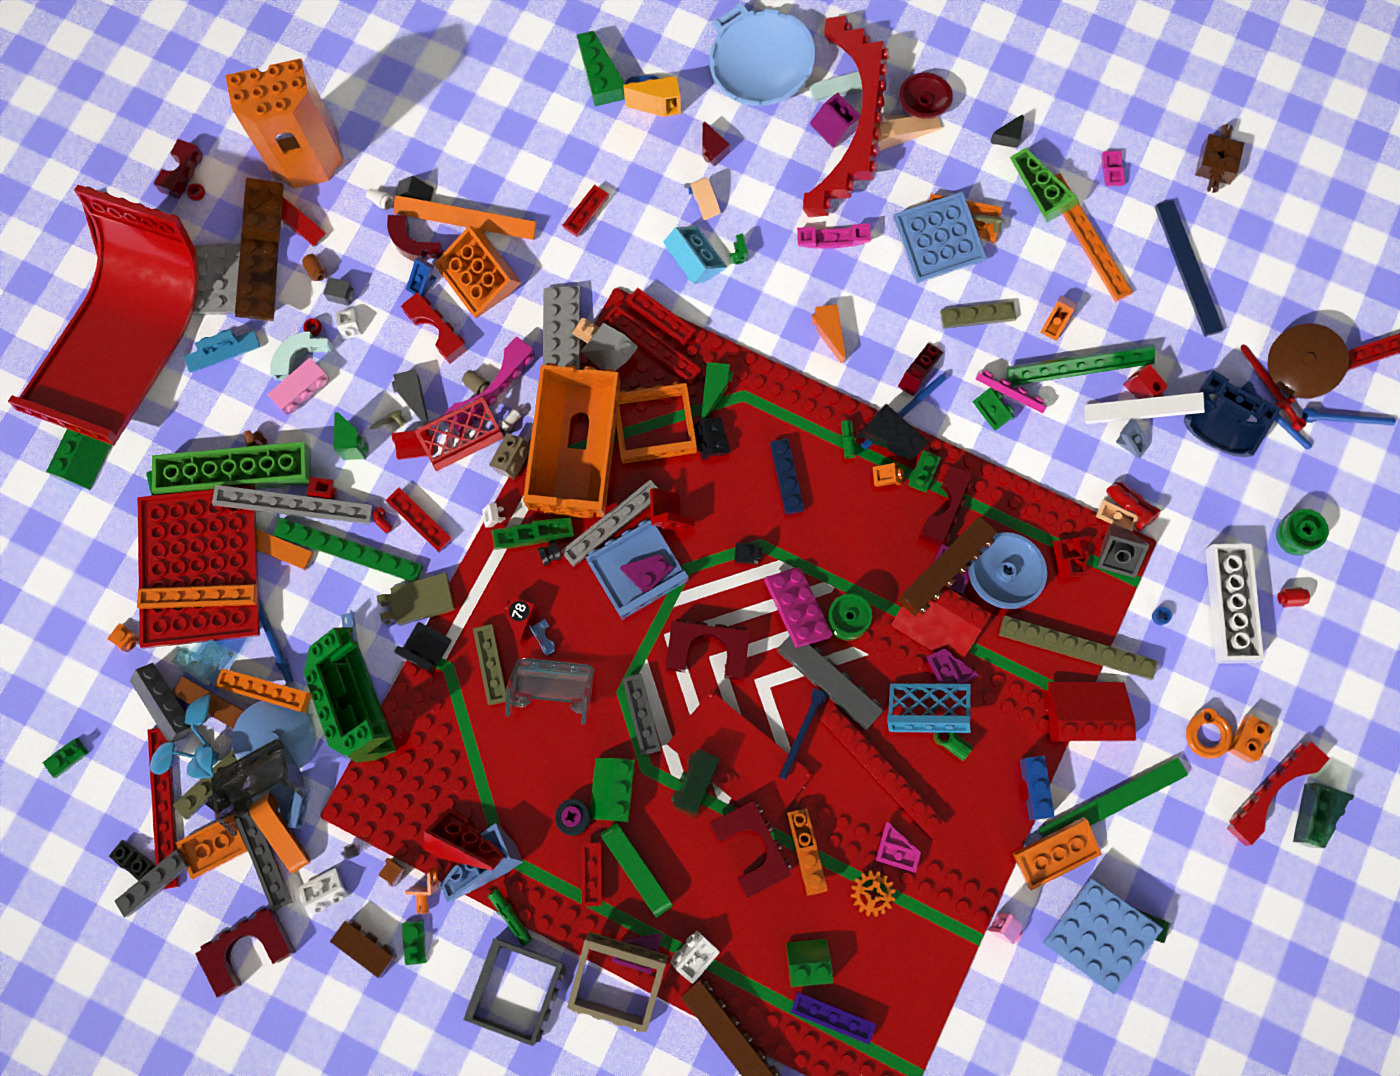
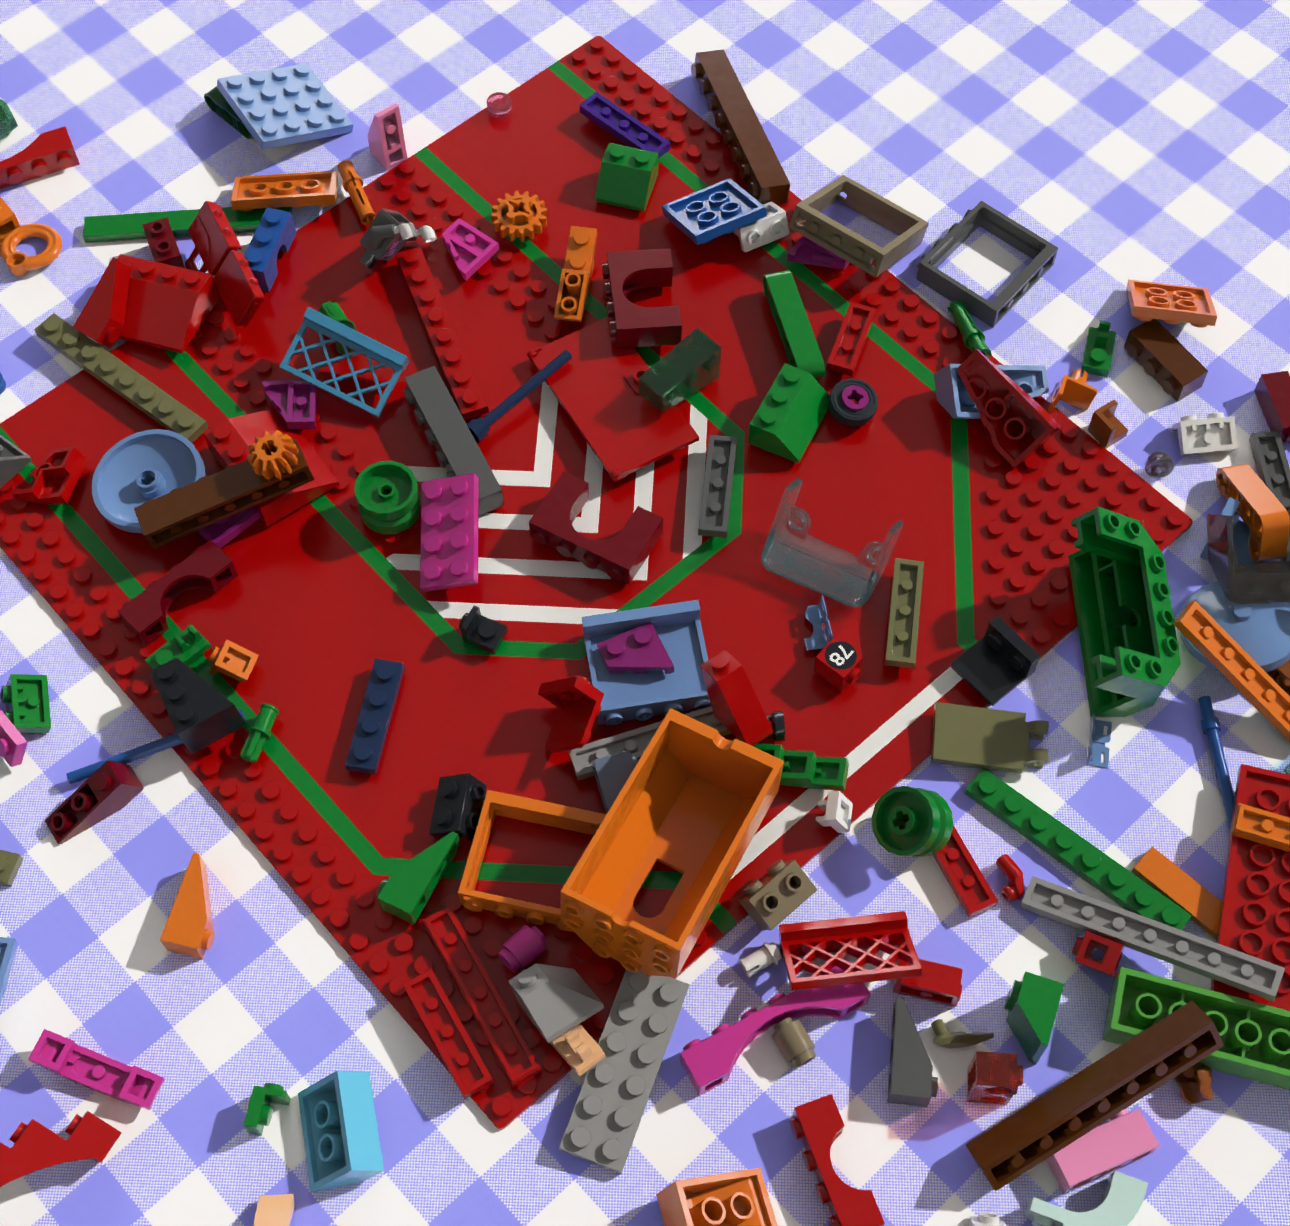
camera: 160 degrees left, 15 degrees down
none -> red slope [73,257,131,348]
none -> dark red brick [142,217,185,268]
none -> red piece [185,201,264,327]
none -> orange gear [247,429,298,481]
none -> orange pin [337,160,376,226]
none -> dark grey torso [359,208,437,269]
none -> clear pink tile [486,92,512,117]
none -> dark pink brick [498,925,546,973]
none -> sand blue slope [591,750,638,814]
none -> blue plate [662,178,767,245]
none -> red slope [700,650,773,746]
none -> green wheel [872,786,954,857]
none -> reddish brown brick [966,1001,1224,1192]
none -> clear red brick [967,1051,1023,1105]
none -> orange plate [1126,279,1217,328]

